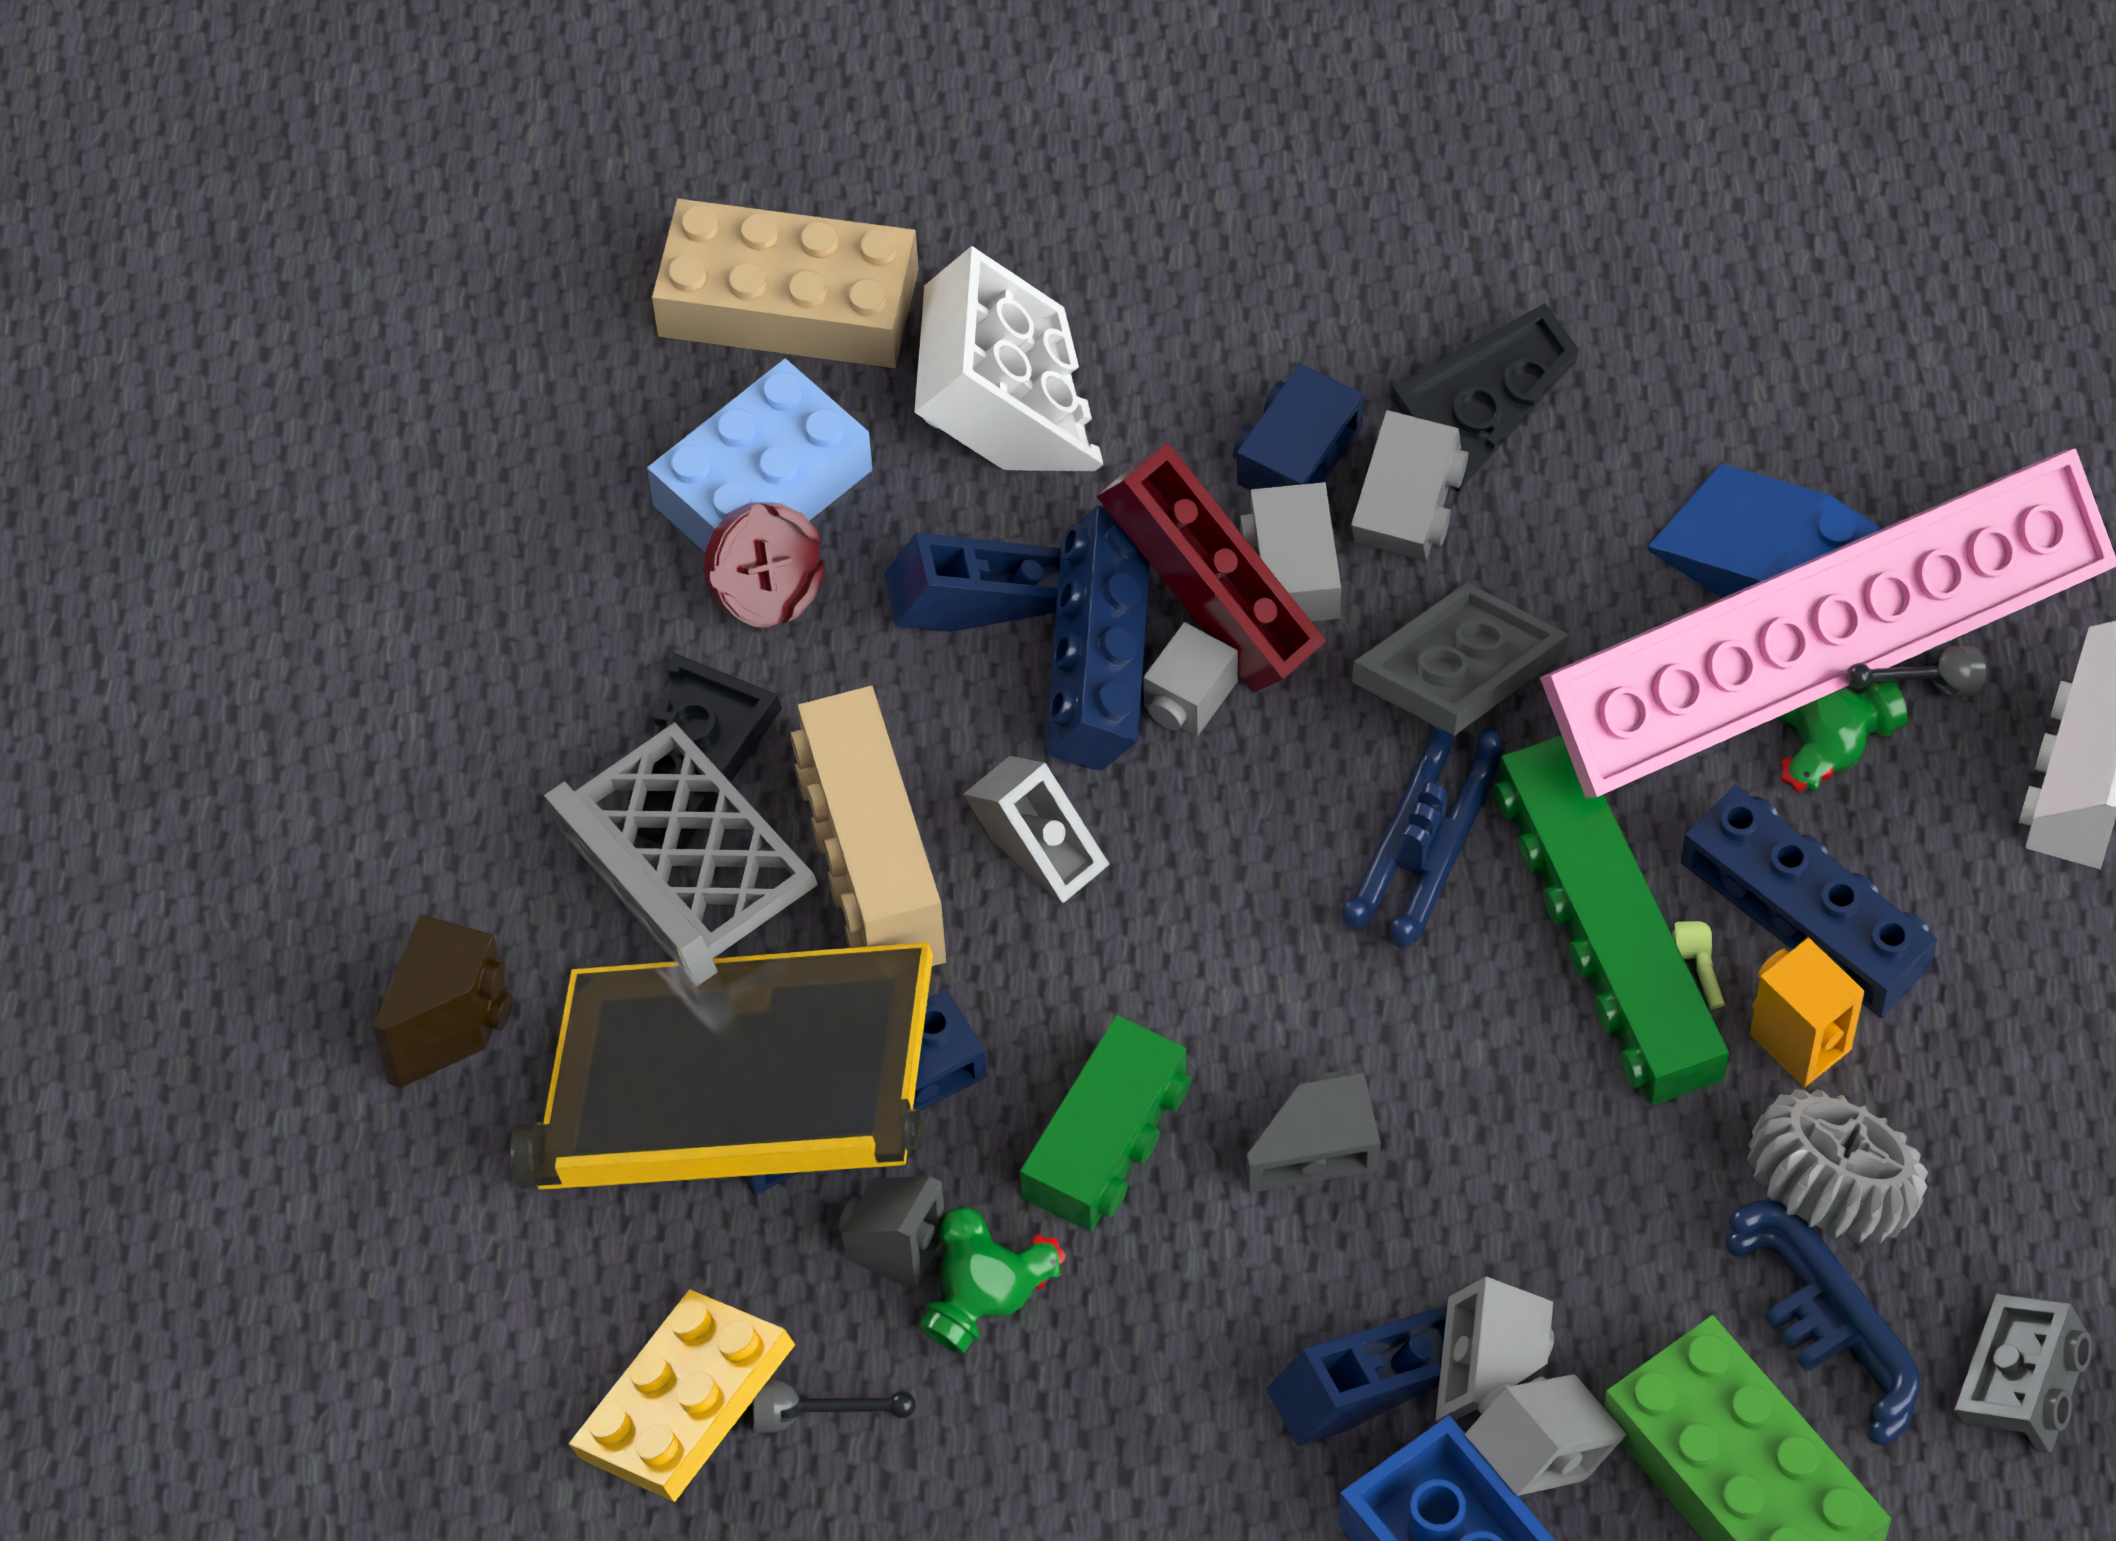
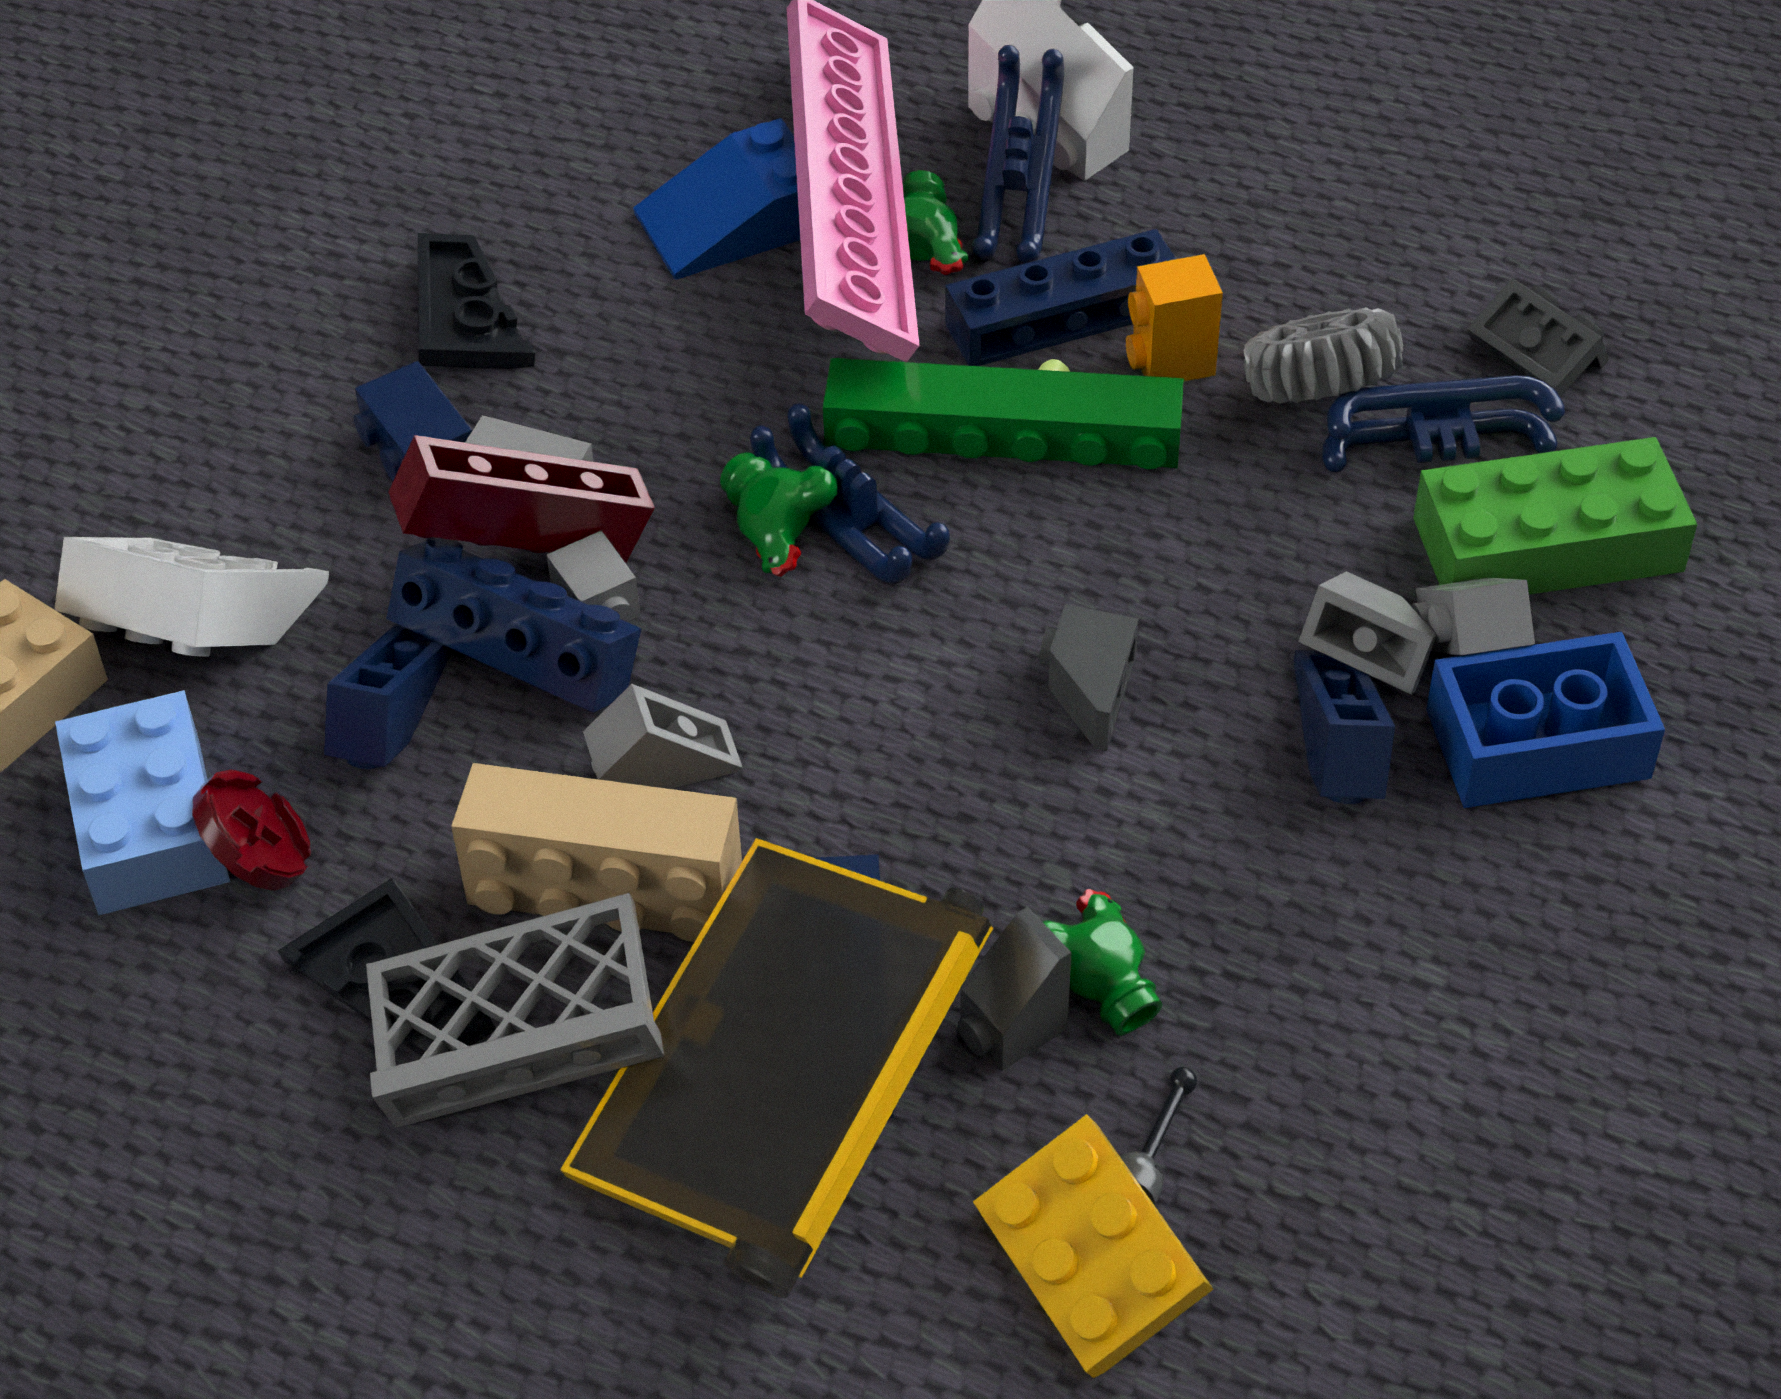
camera: 65 degrees left, 10 degrees down
dark brown slope [372,914,513,1088] -> none
green brick [1020,1015,1192,1232] -> none
light grey brick [1351,410,1468,561] -> none
dark grey plate [1352,583,1569,736] -> none
hinge [1846,645,1986,696] -> none
none -> green animal [720,453,837,577]
none -> dark blue piece [972,45,1064,264]

